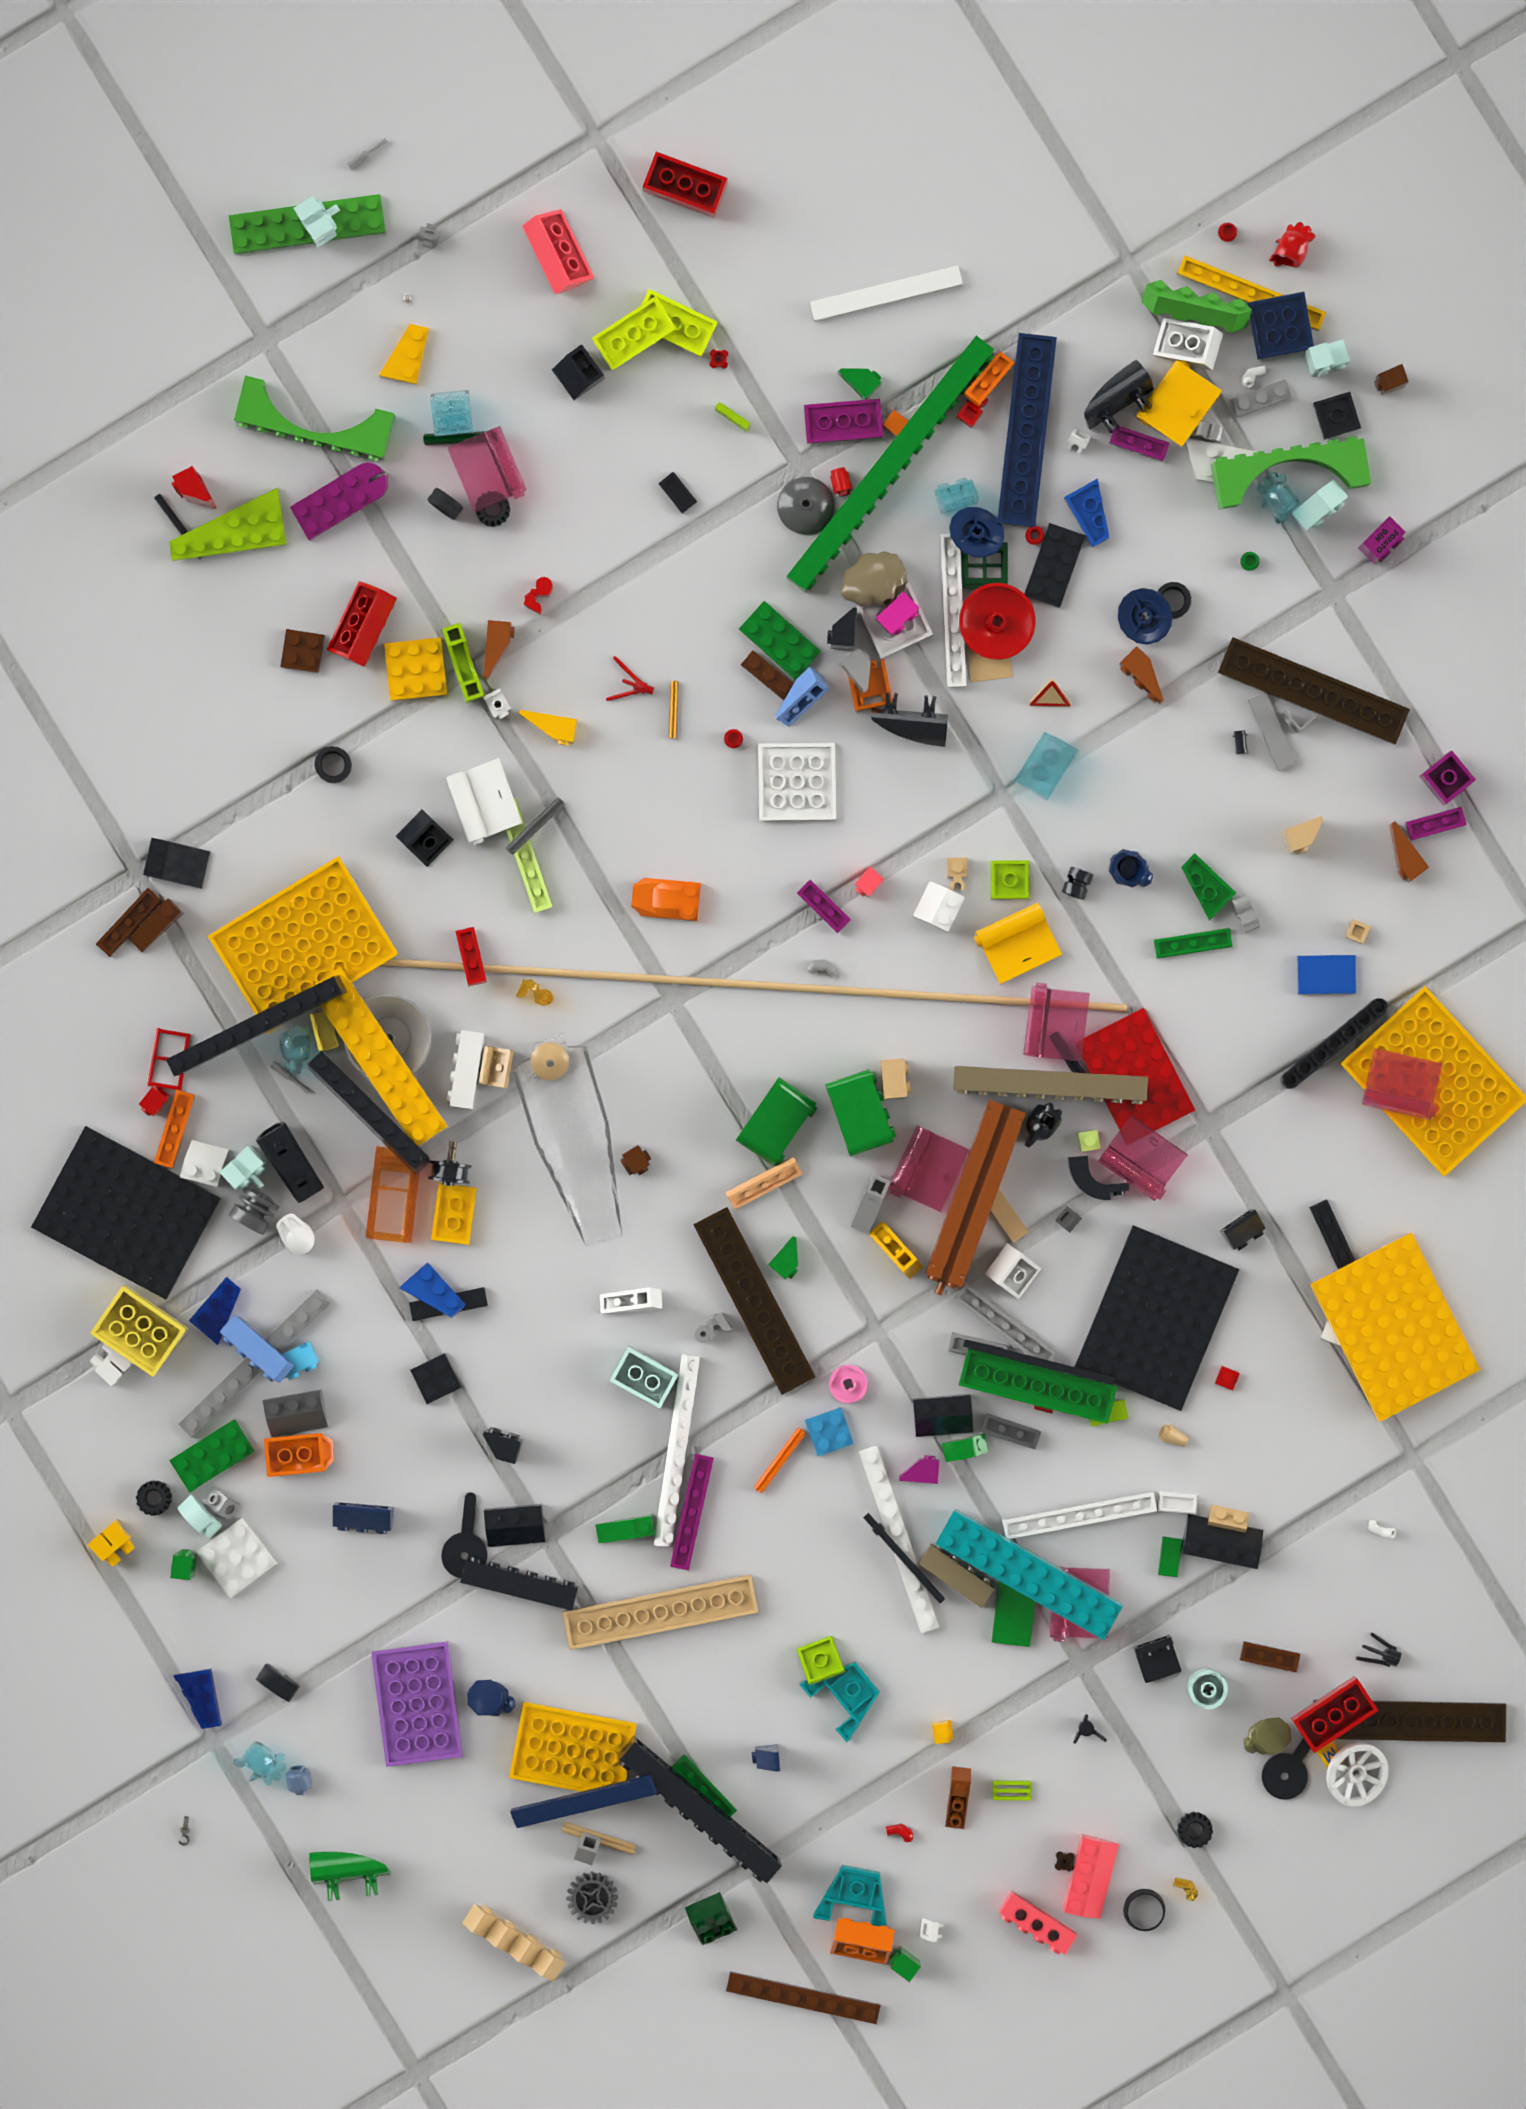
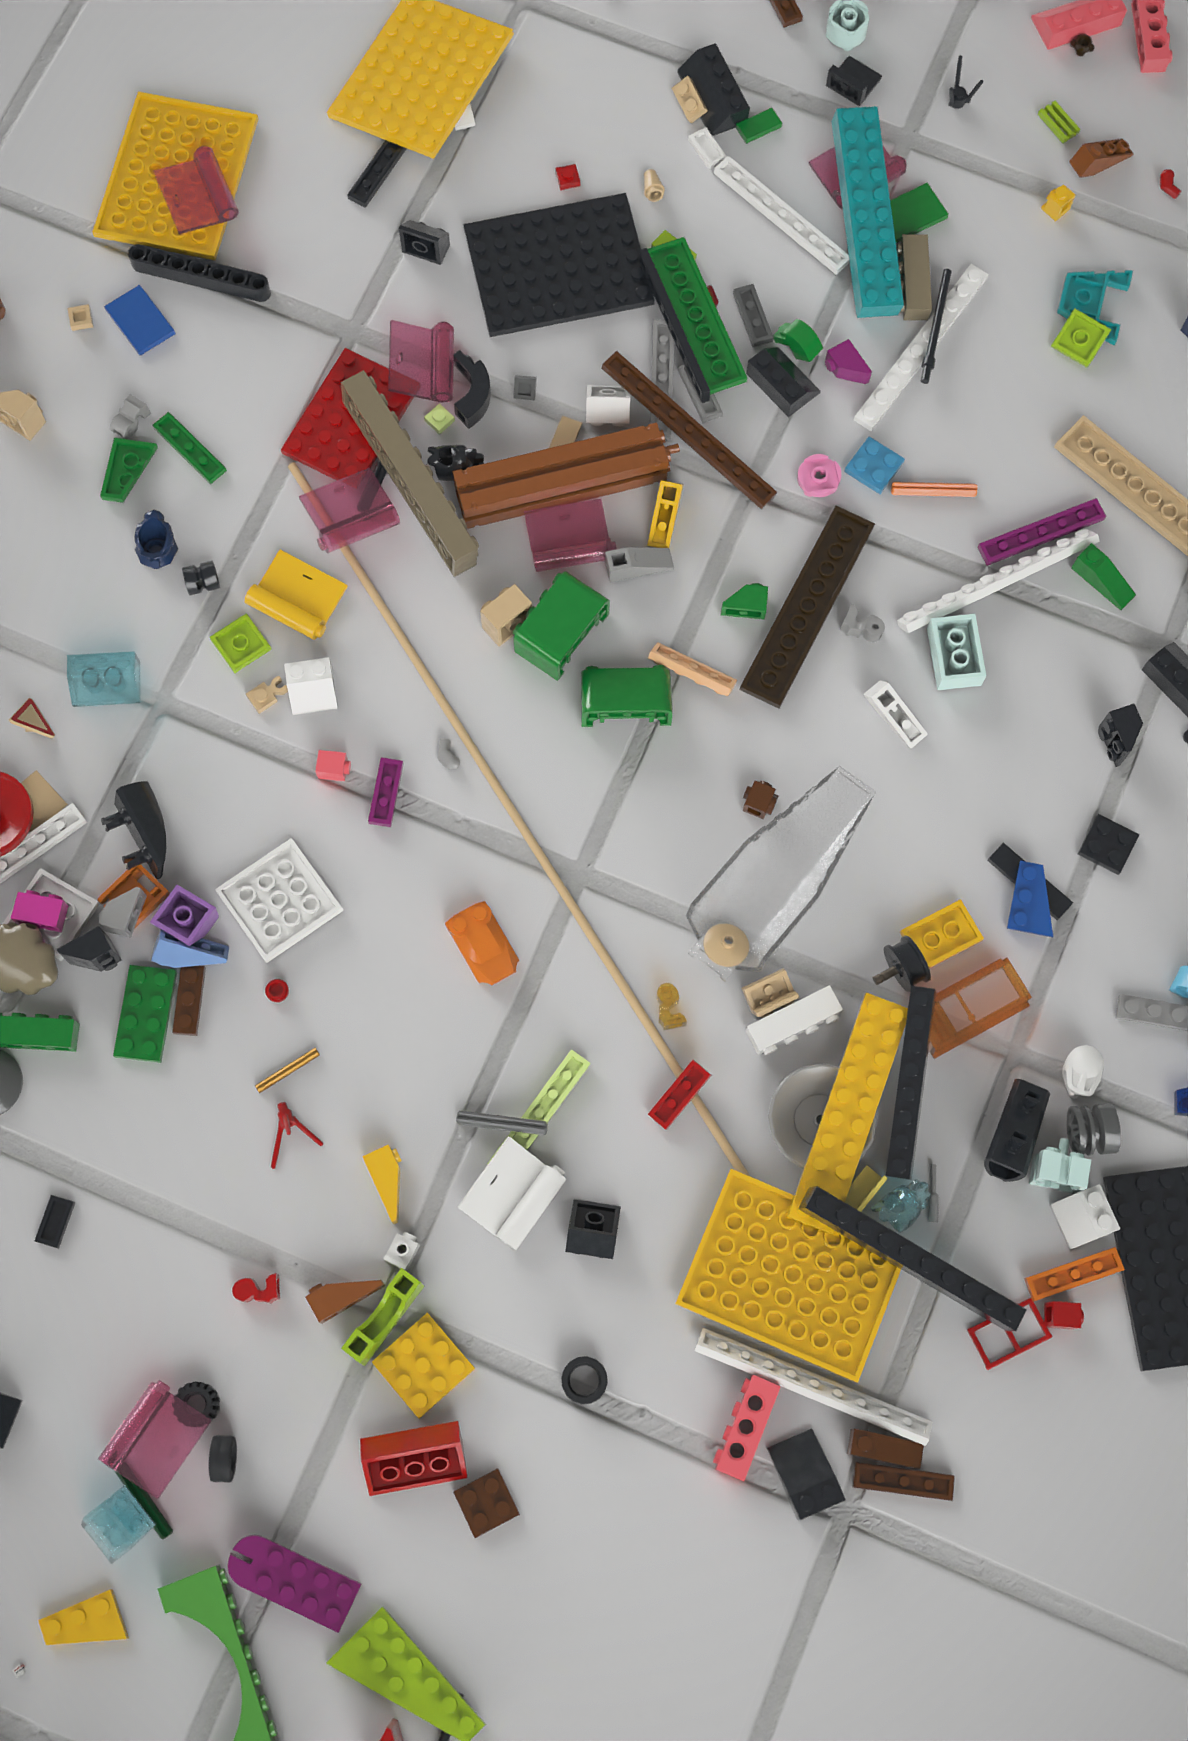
camera: 125 degrees left, 15 degrees down
none -> medium lavender slope [150,885,219,946]
none -> reddish brown plate [601,351,777,510]
none -> white plate [695,1328,933,1446]
none -> coral brick [713,1375,781,1481]

